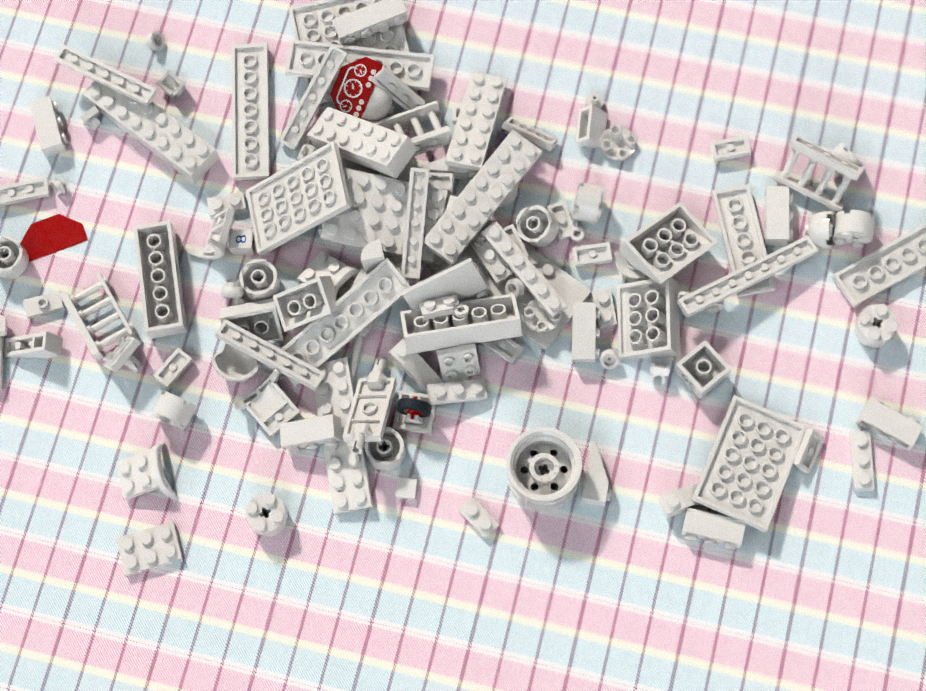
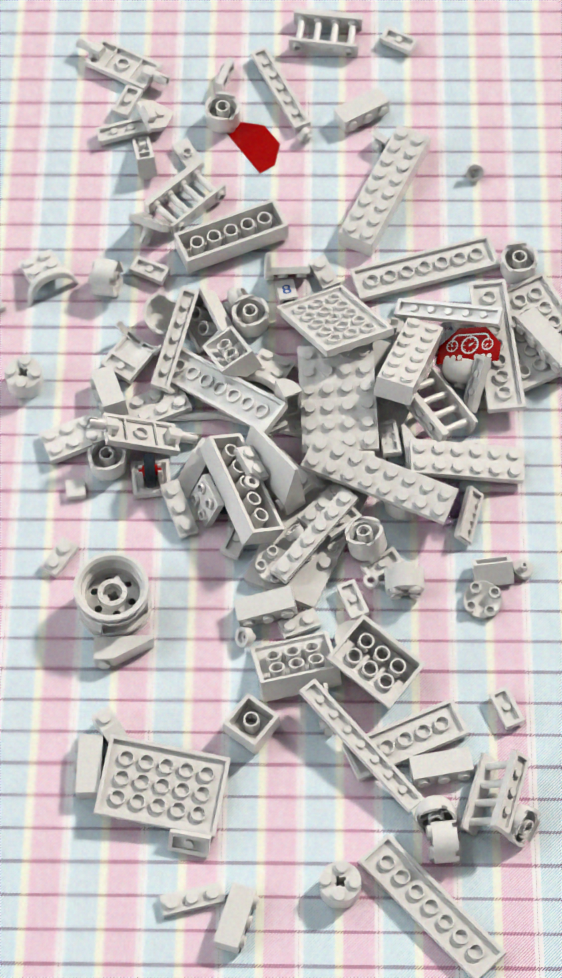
camera: 70 degrees right, 10 degrees down
white plate [54,44,158,107] -> none
white bracket [155,69,186,98] -> none
white plate [401,167,430,281] -> none
white tile [650,361,671,384] -> none
none -> white brick [500,241,538,284]

